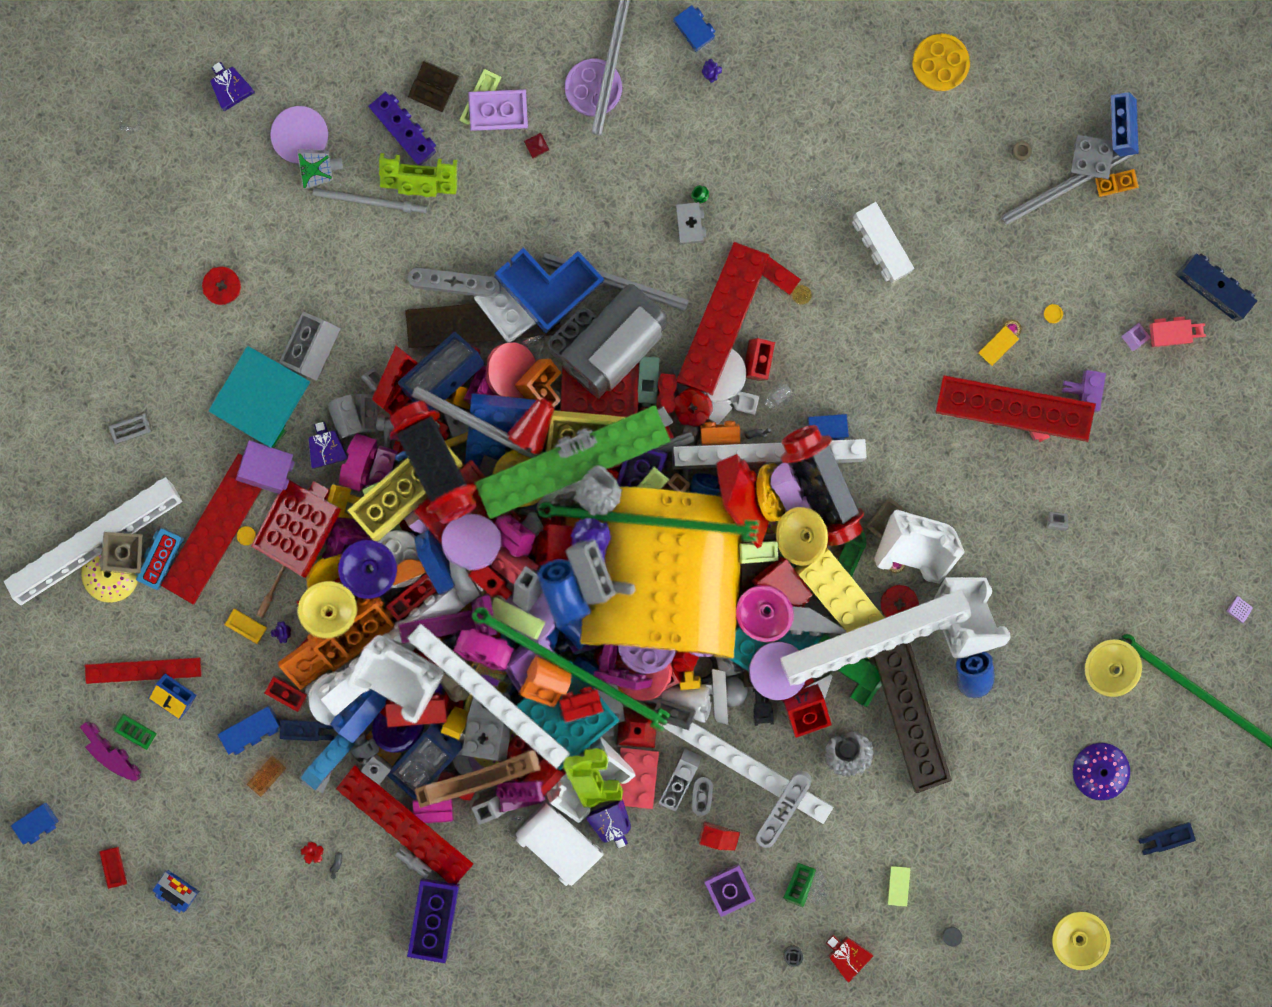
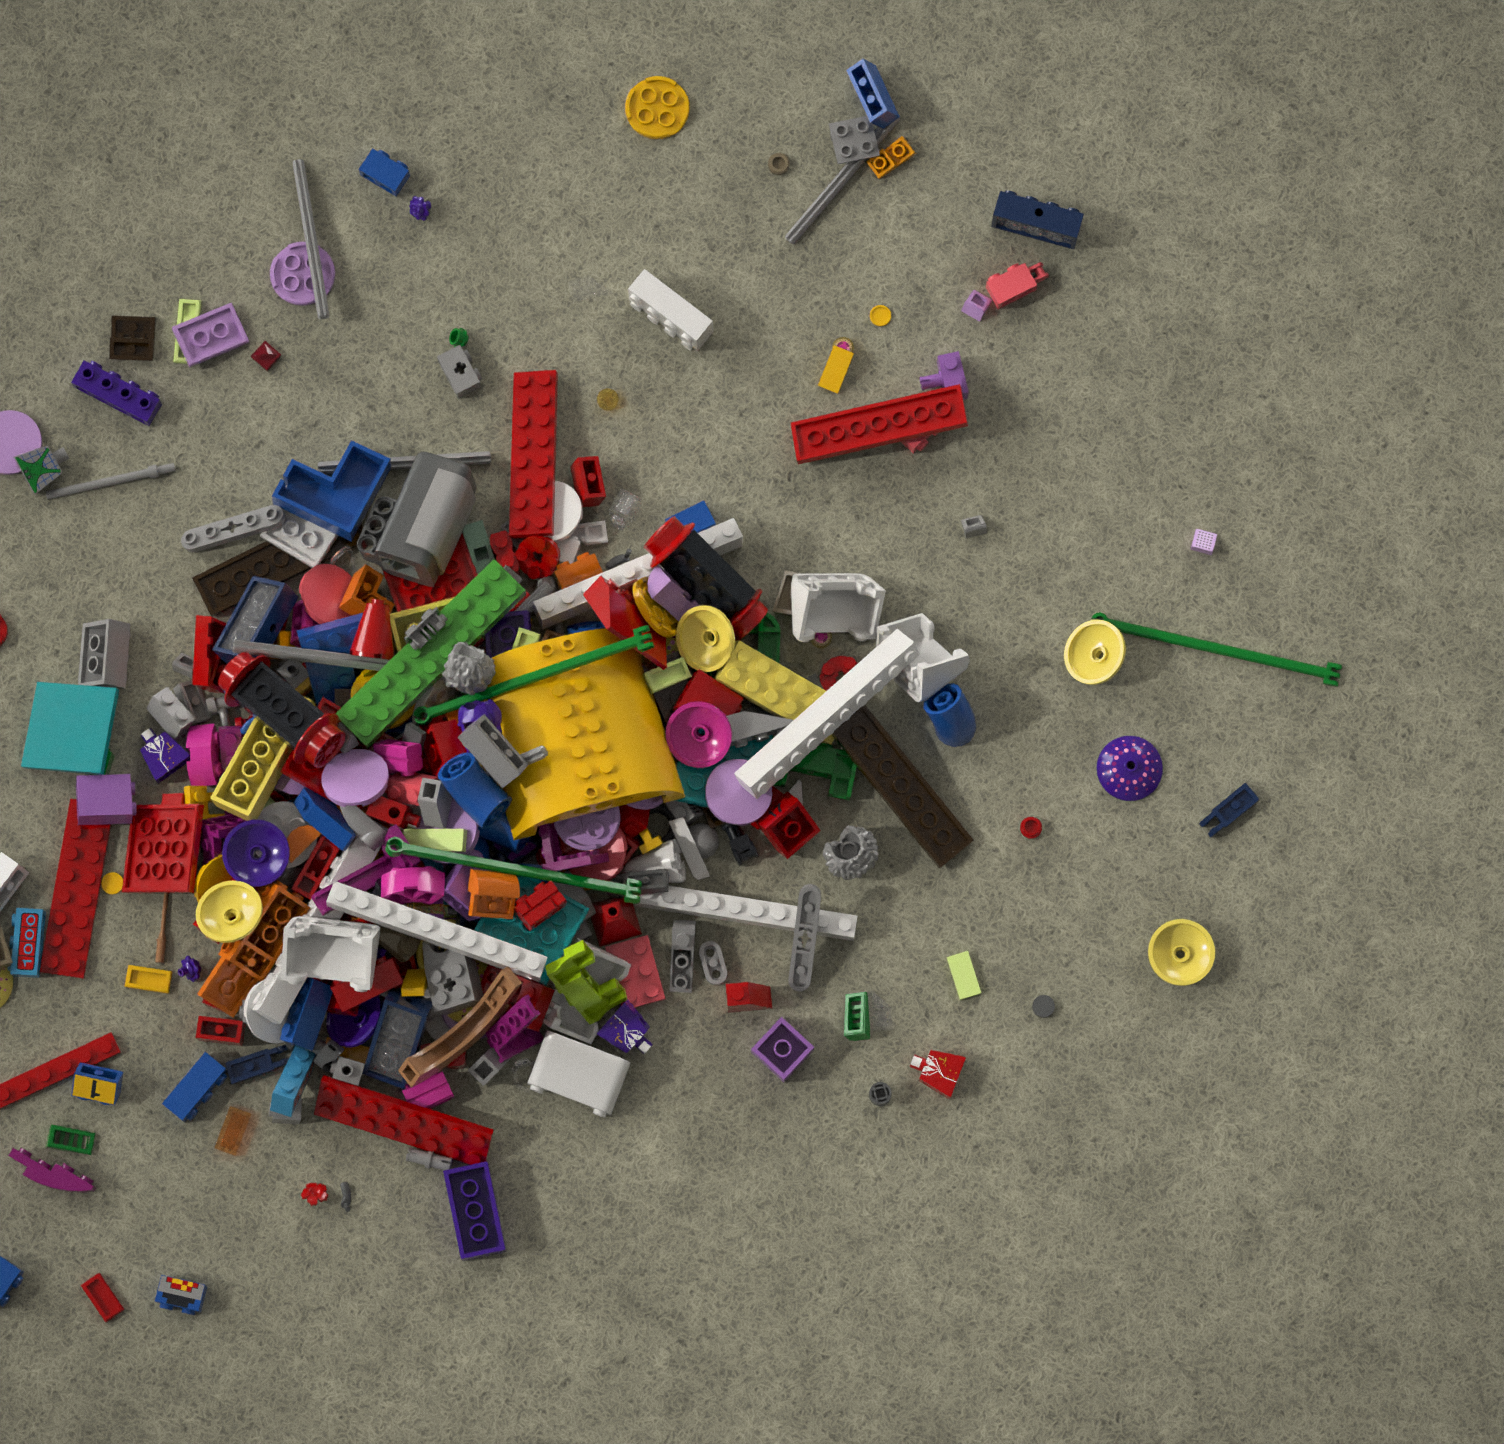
camera: 20 degrees left, 10 degrees down
lime bracket [379,153,457,197] -> none
red tile [762,257,801,295] -> none
none -> light grey slope [338,722,359,753]
none -> red plate [1020,817,1042,839]

